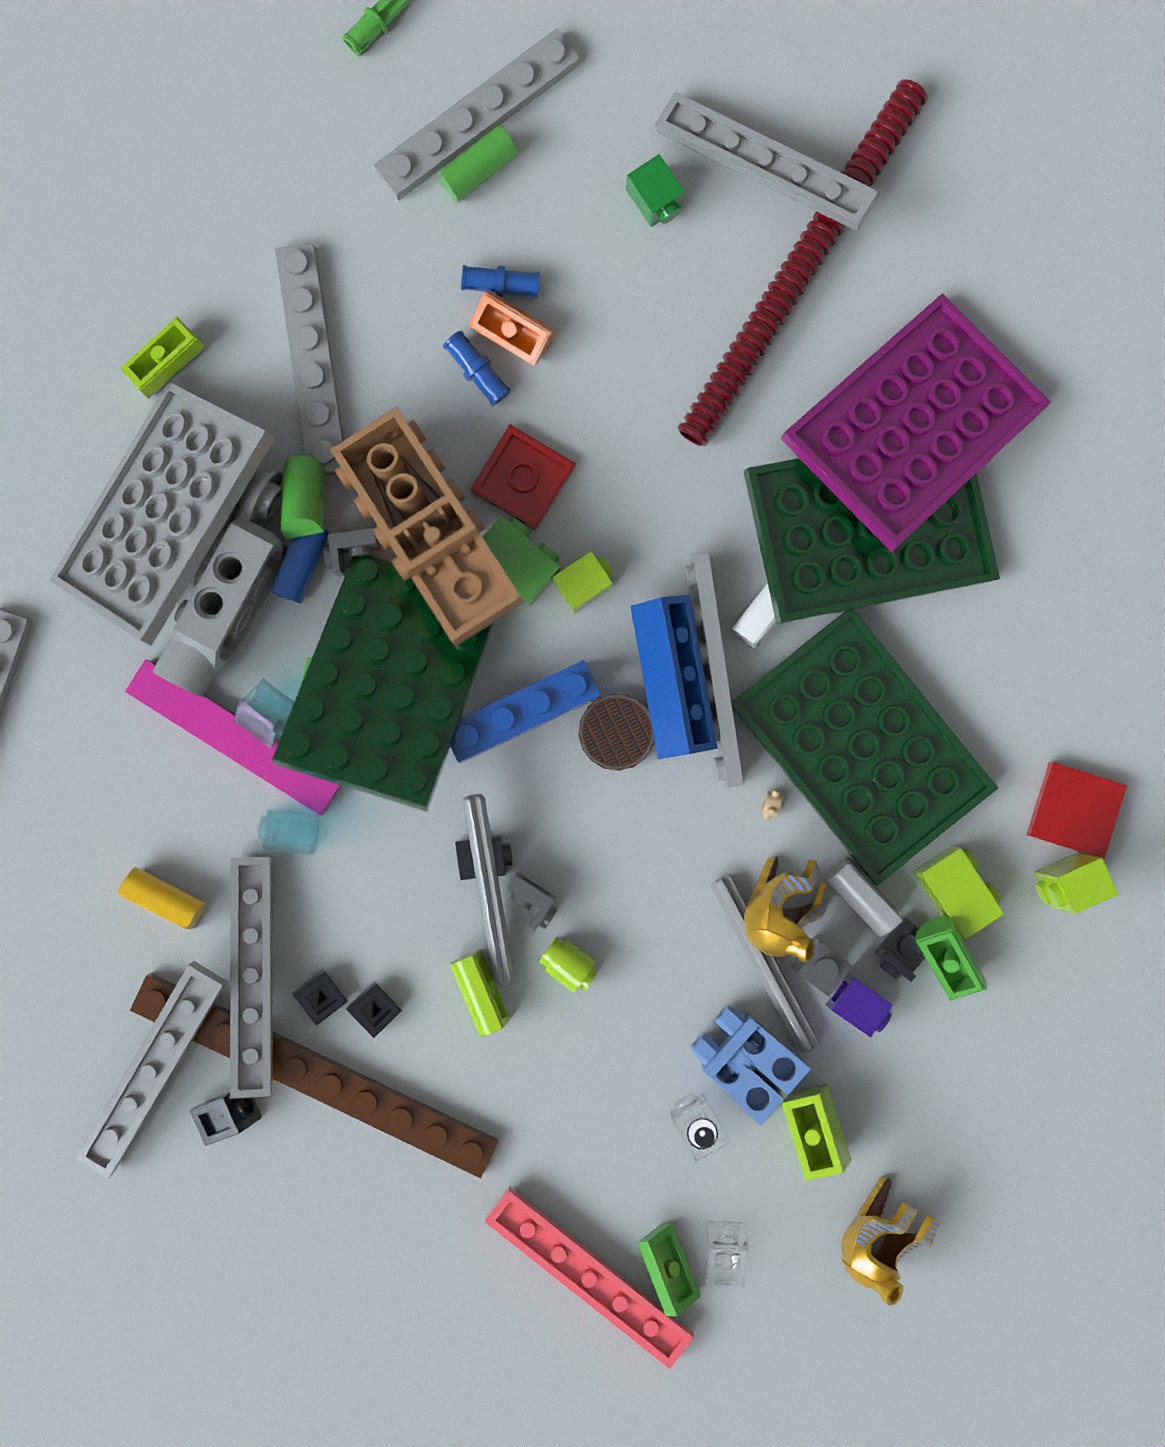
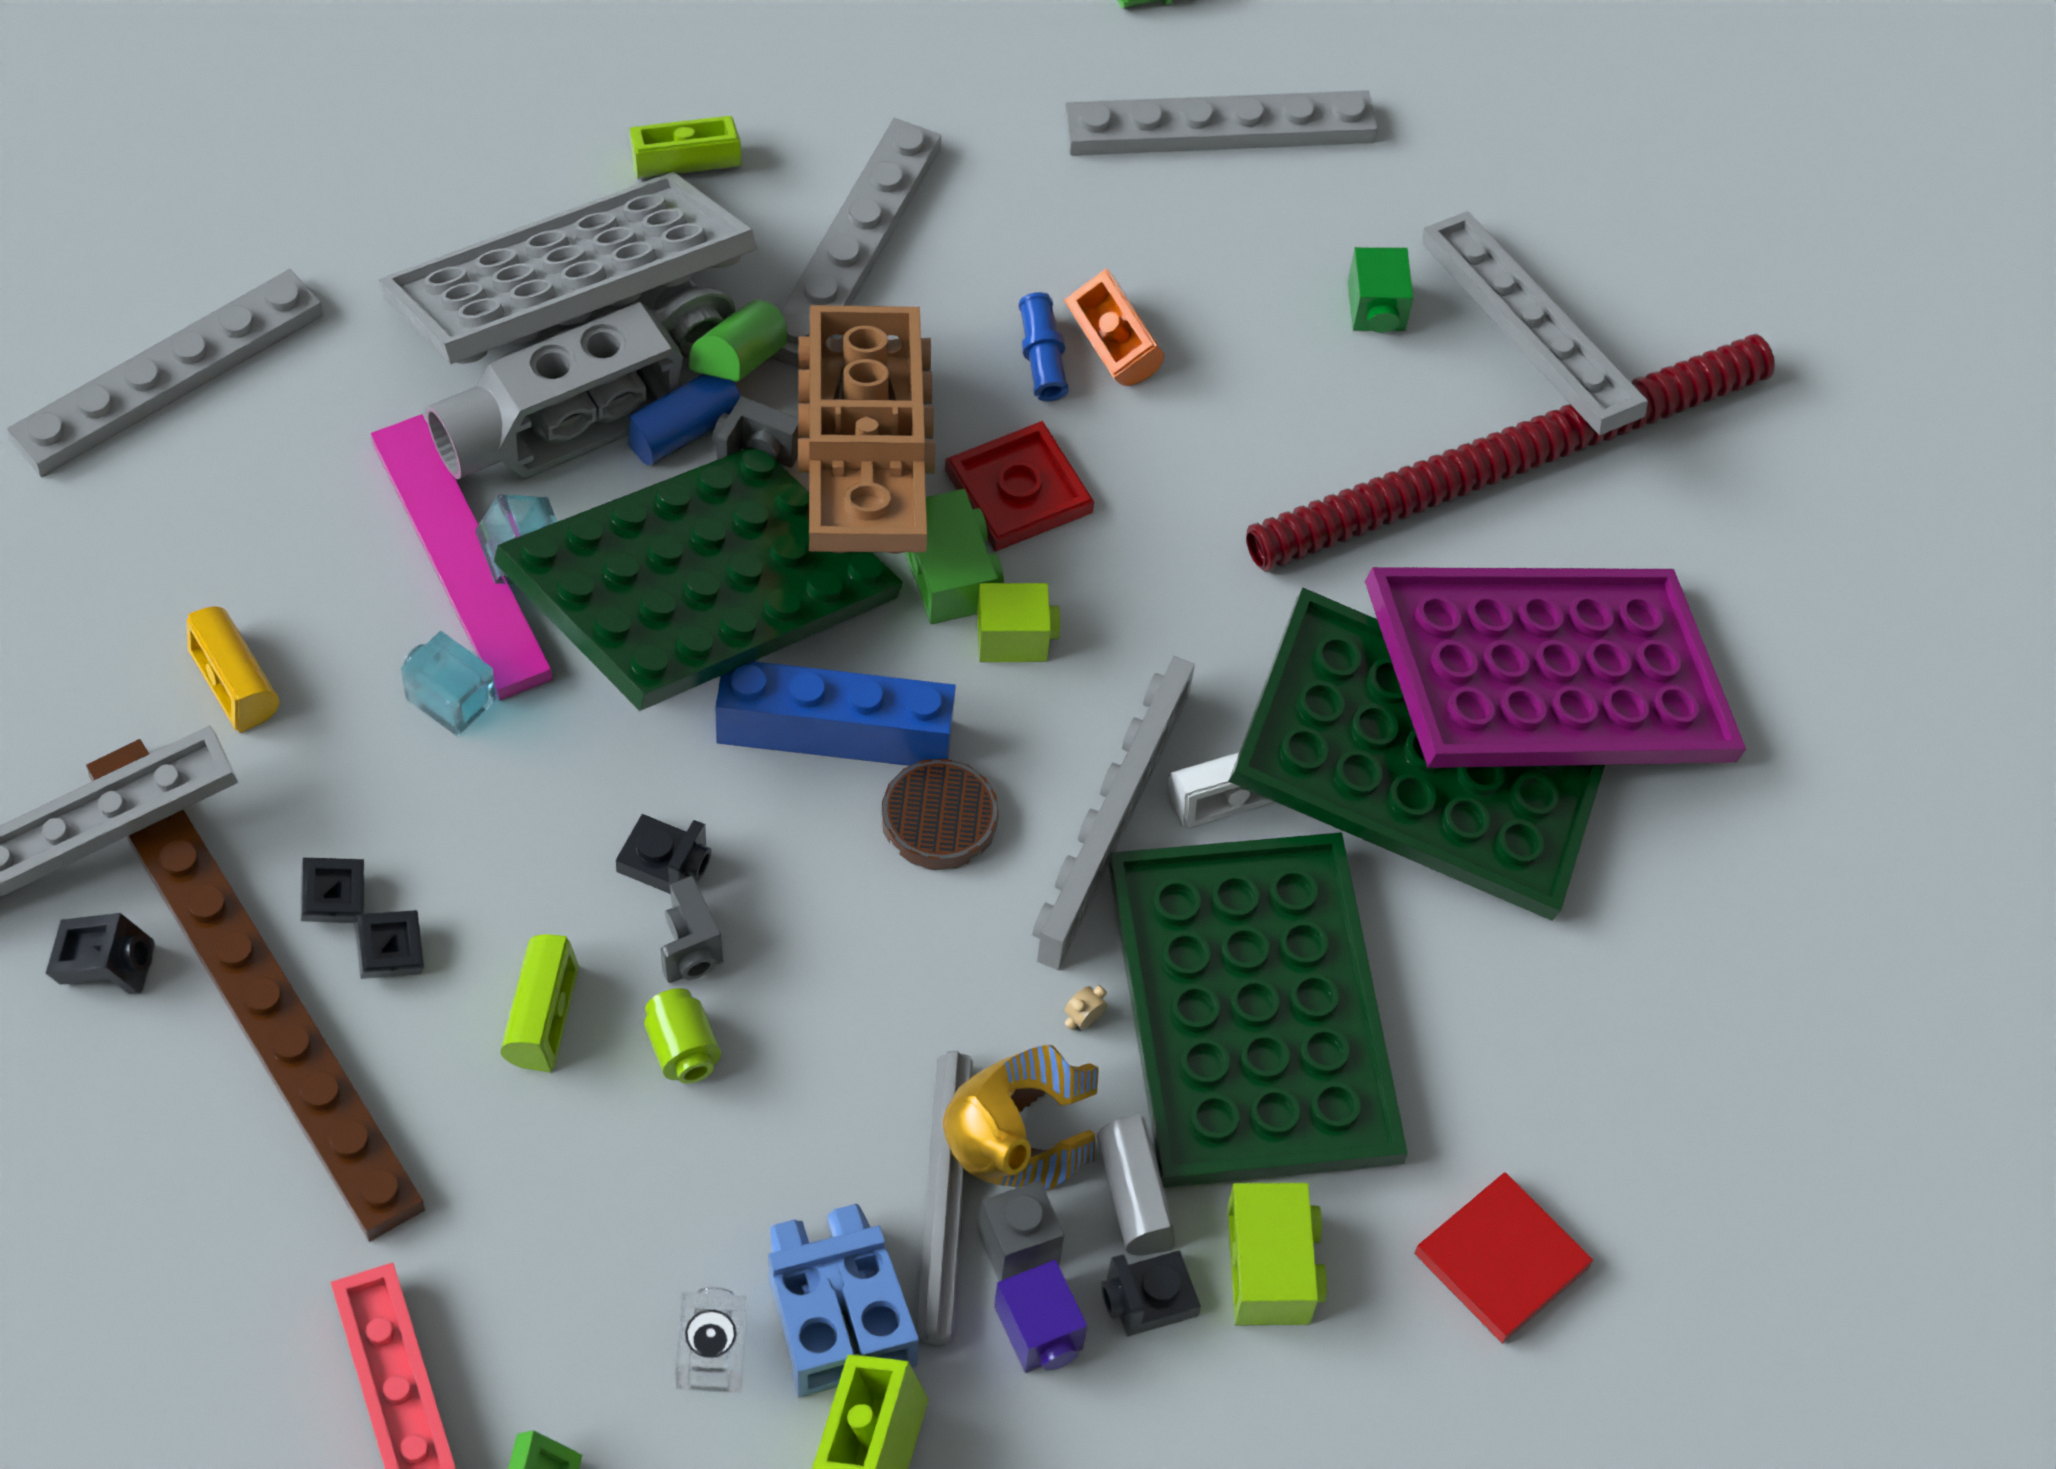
camera: 25 degrees right, 30 degrees down
light grey plate [230,857,273,1098] -> none
bright green brick [440,125,518,203] -> none
blue pin [461,265,540,298] -> none
light grey axle [463,794,514,984] -> none
blue brick [630,594,718,759] -> none
bright green brick [916,916,987,1001] -> none
lime brick [1034,853,1119,914] -> none

